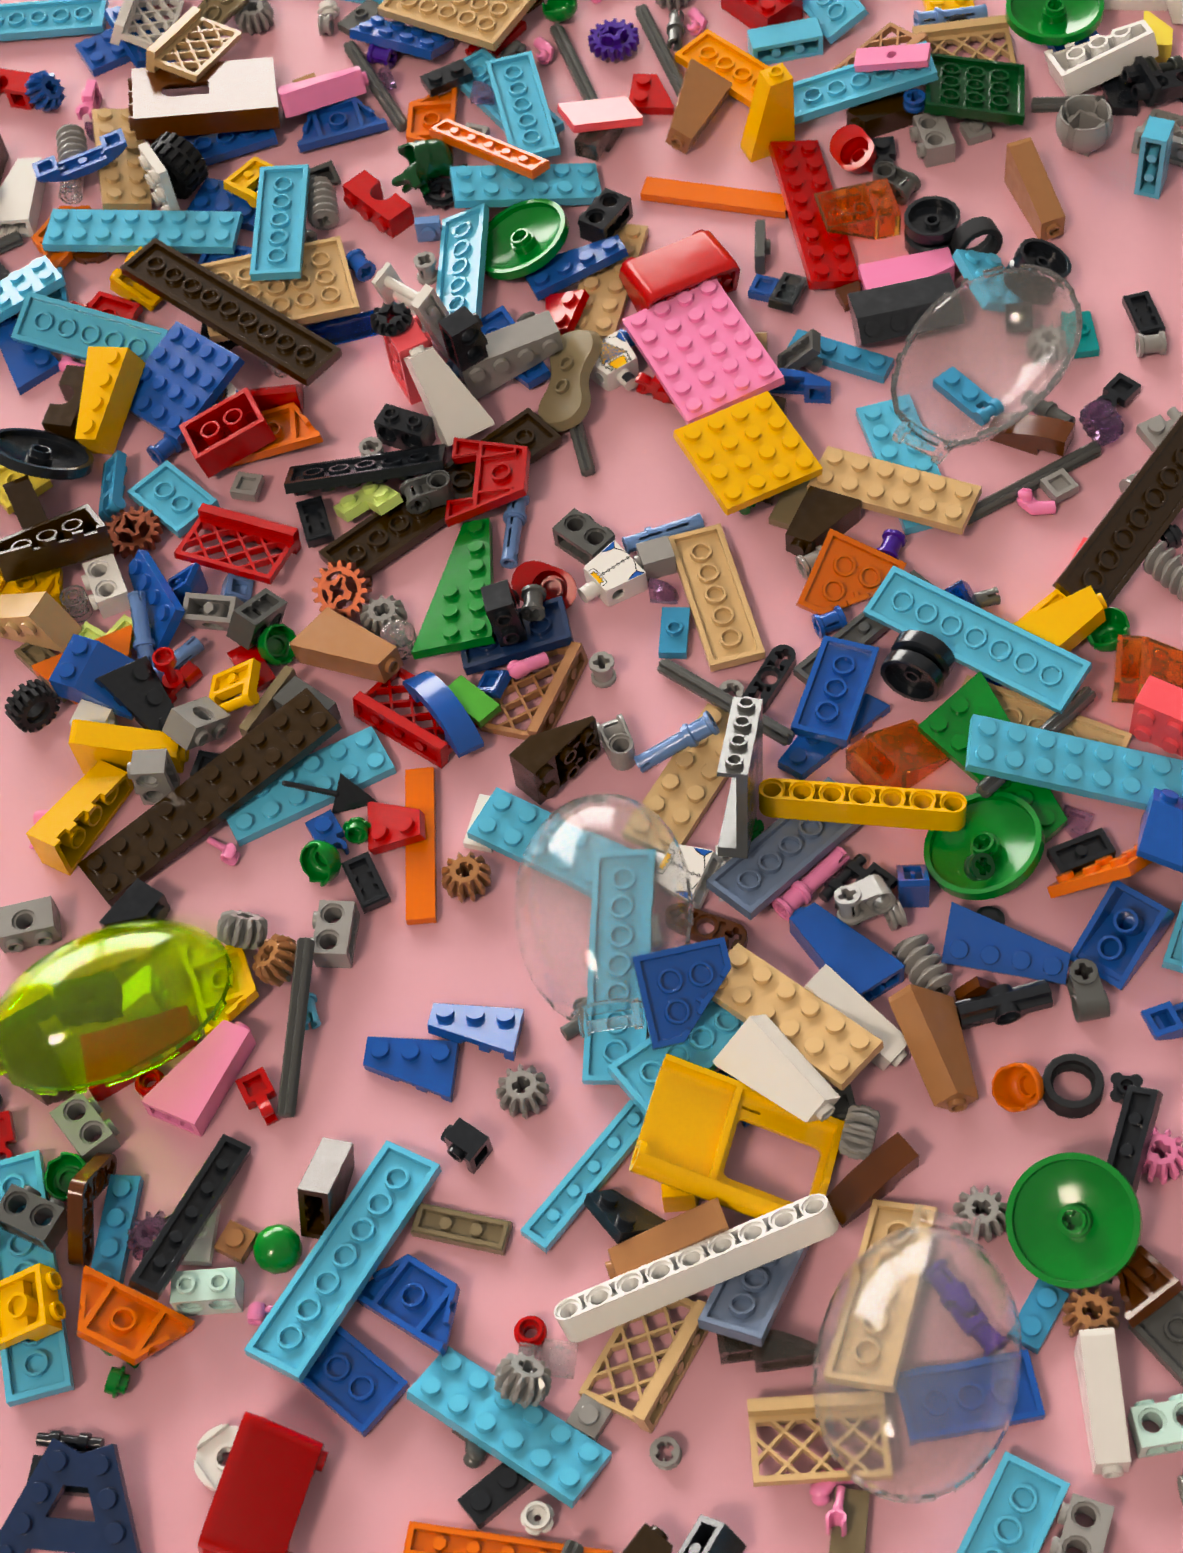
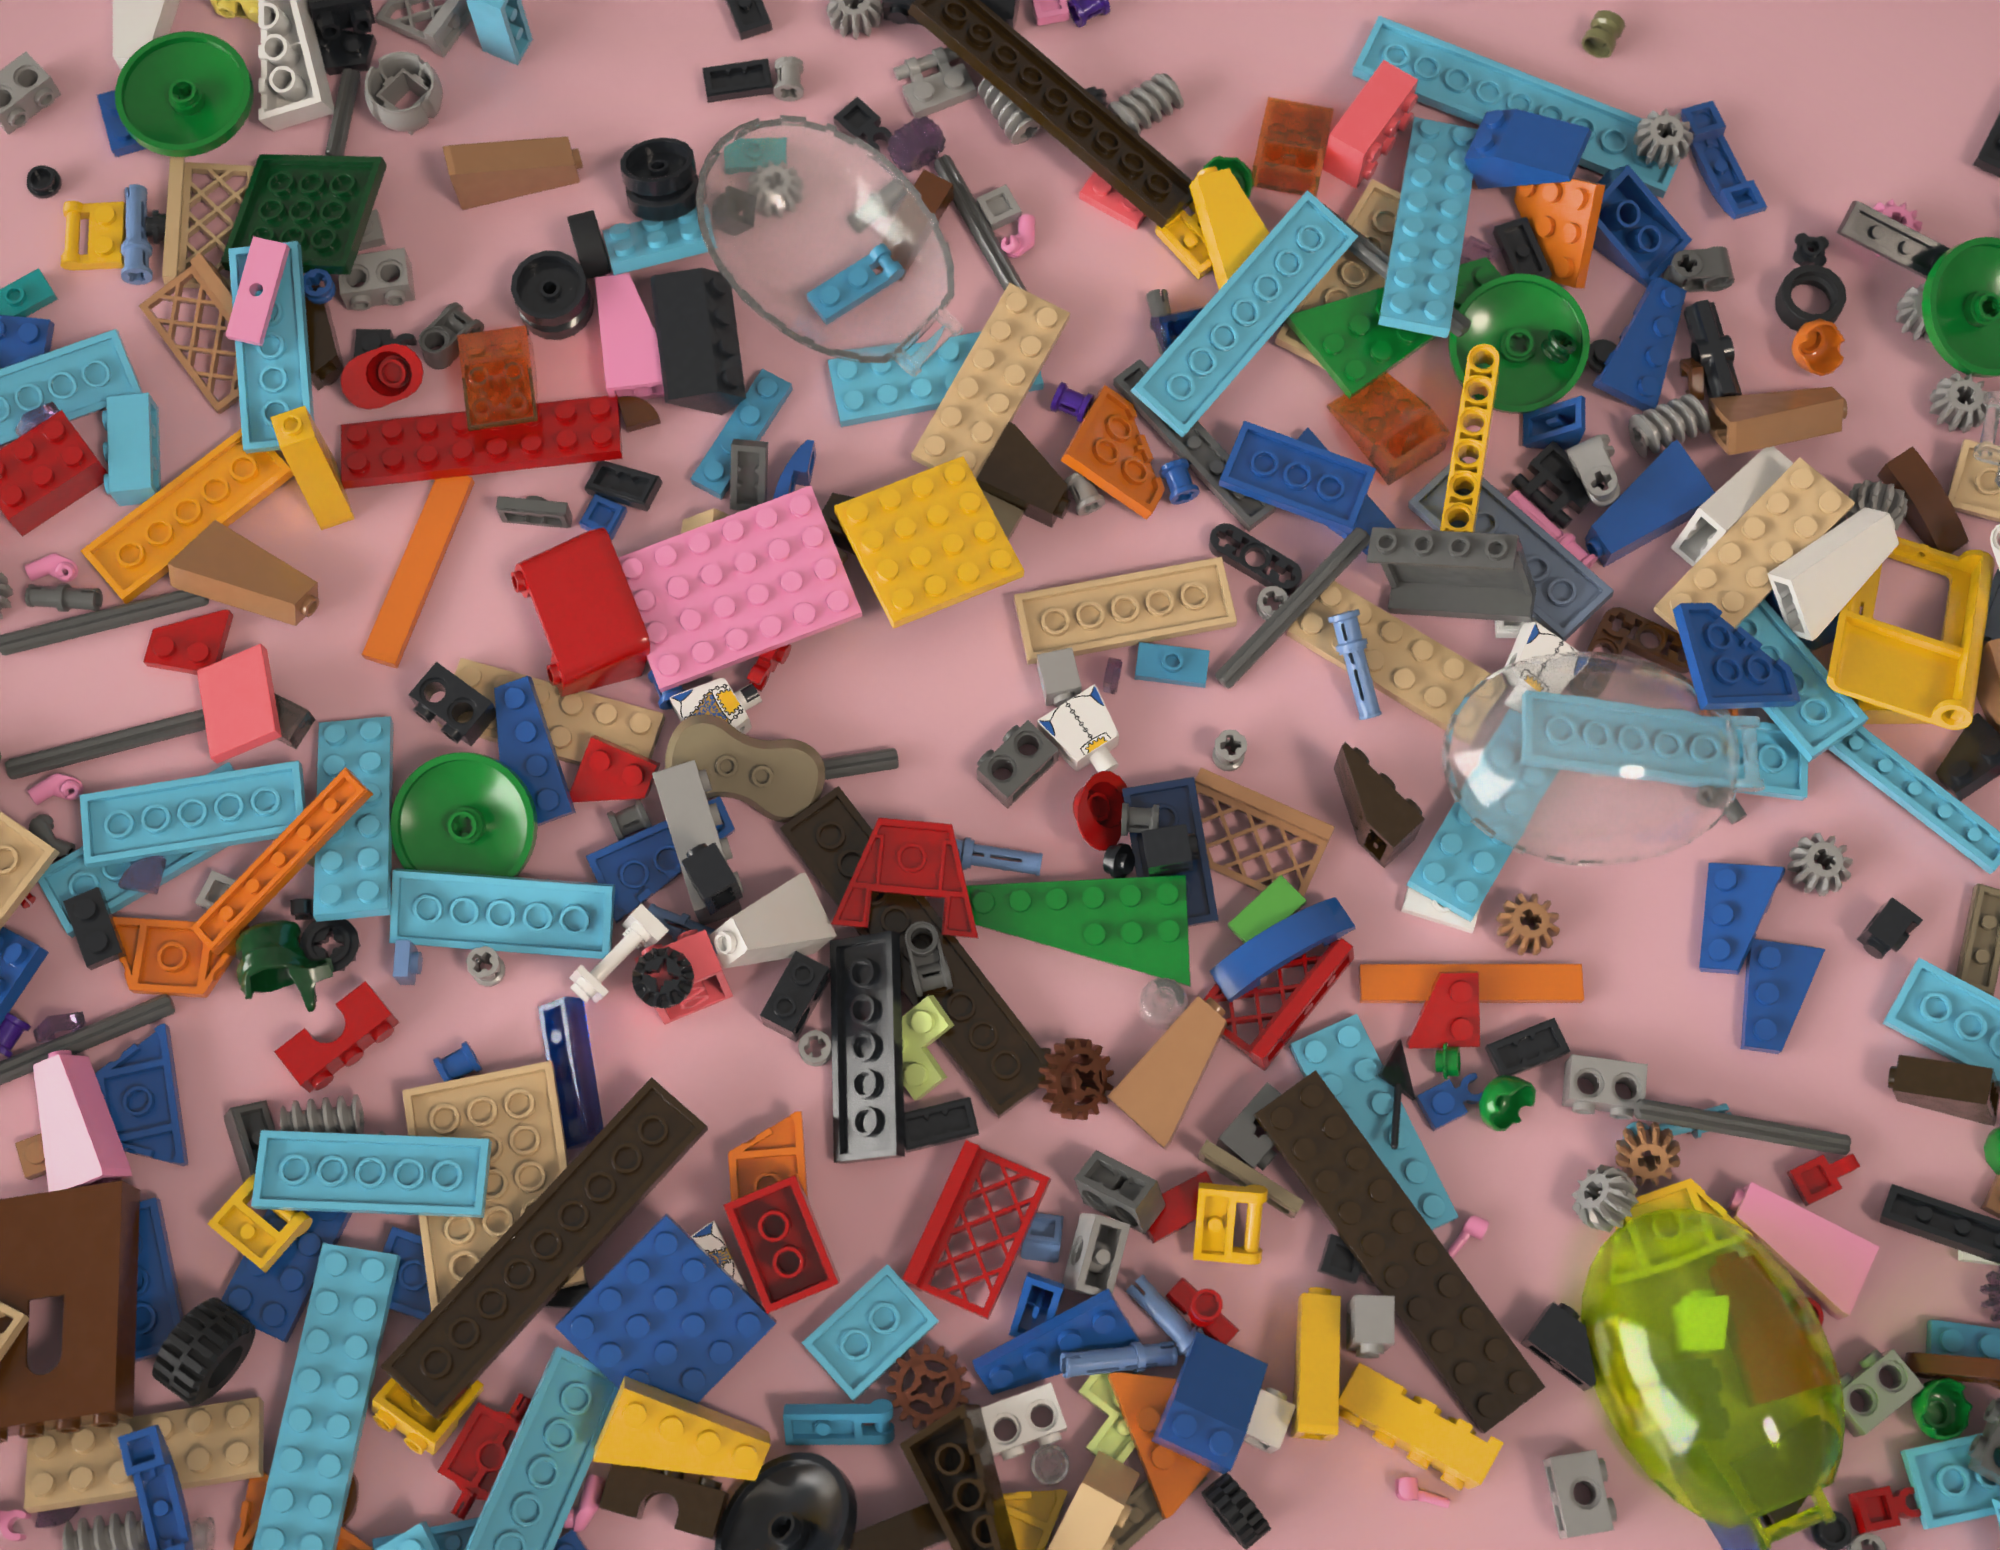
camera: 95 degrees left, 15 degrees up
black wing [95,656,174,731] -> none
white plate [138,142,181,211] -> none
blue bush [147,433,182,466] -> none
light grey brick [162,696,231,751] -> none
light grey plate [230,471,265,502] -> none
red slope [249,384,304,415] -> none
green hair [257,624,296,666] -> none
light grey gear [360,594,408,641] -> none
blue tile [477,670,511,698] -> none
bright pink arm [507,652,549,679] -> none
dark purple gear [588,18,640,62] -> none
light grey piece [596,714,636,771] -> none
medium blue pin [622,513,705,554] -> none
black wheel [880,630,955,702] -> none

